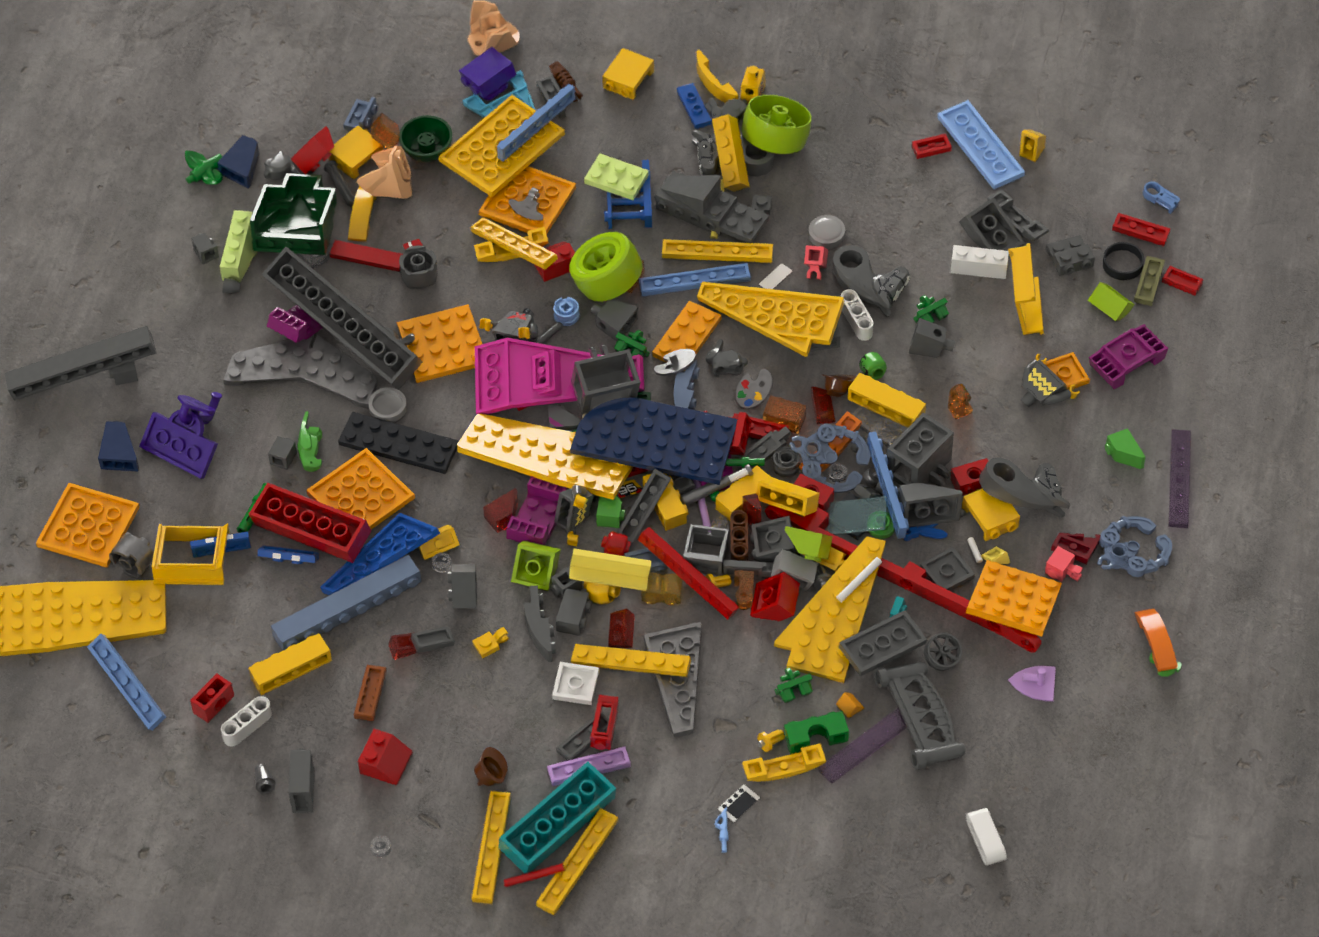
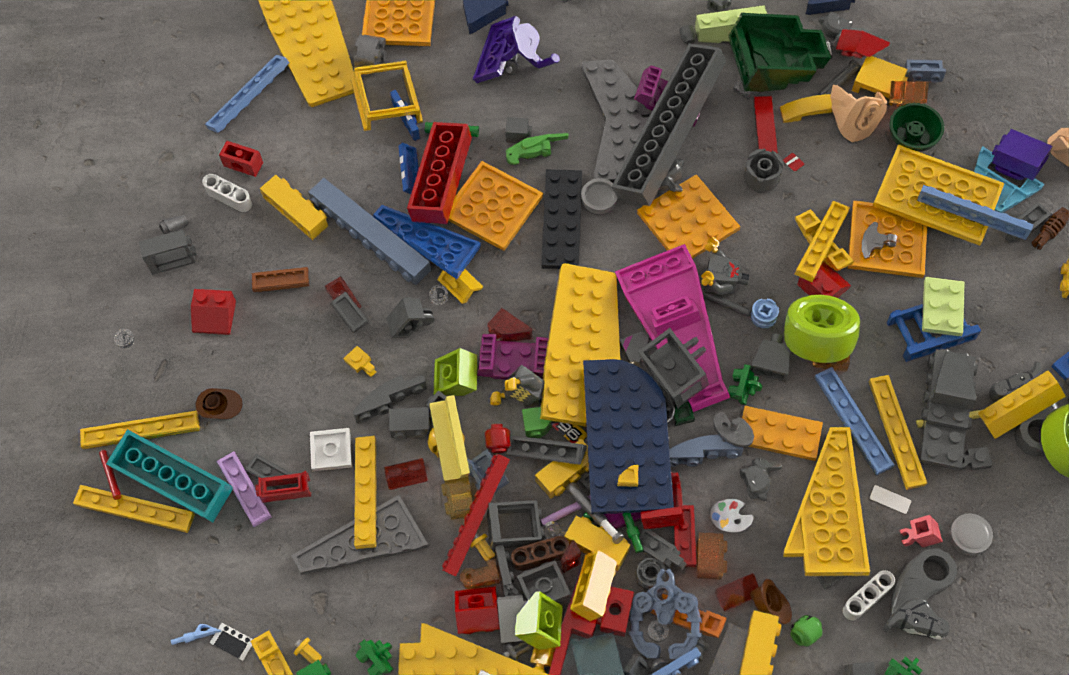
camera: 75 degrees right, 10 degrees up
none -> yellow tile [617,465,638,487]

